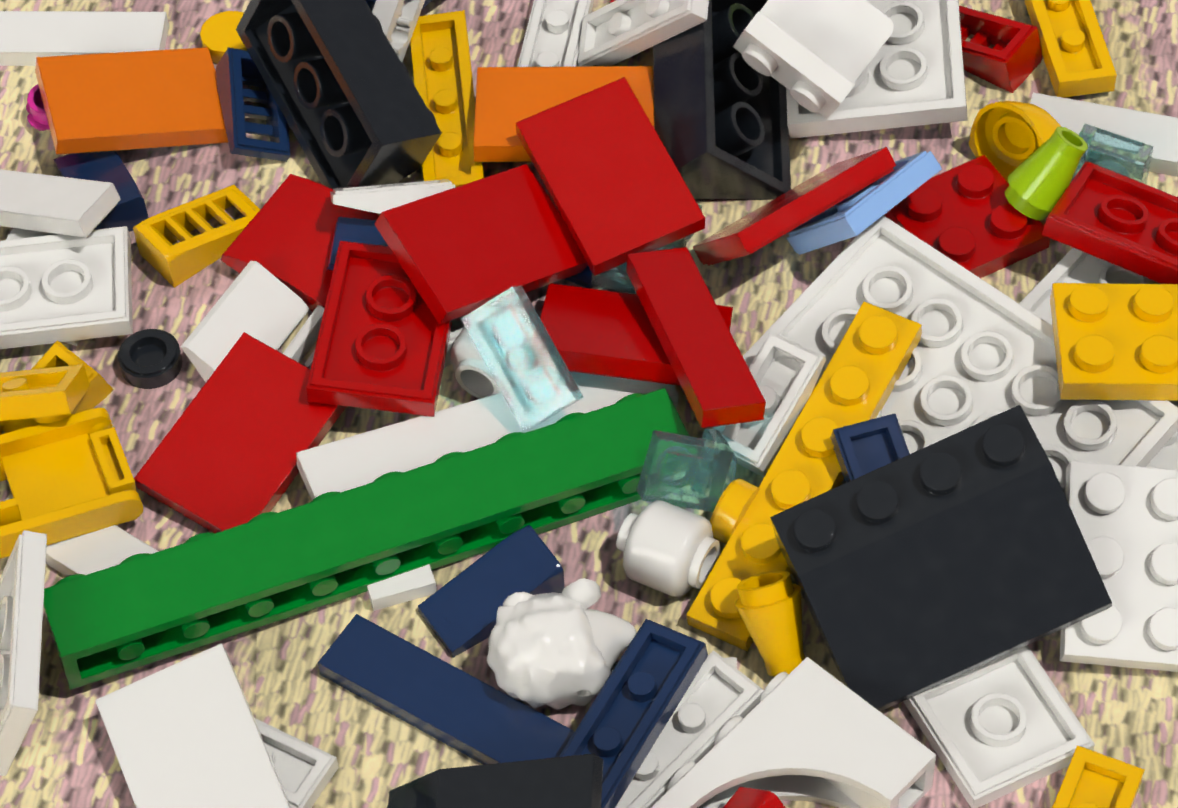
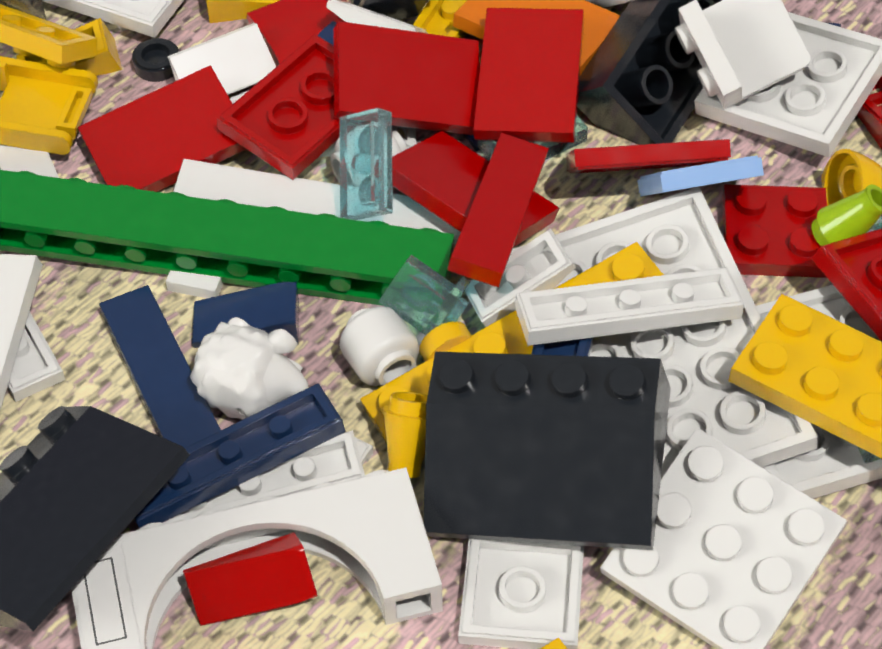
camera: 30 degrees right, 0 degrees up
none -> white tile [515,267,744,346]

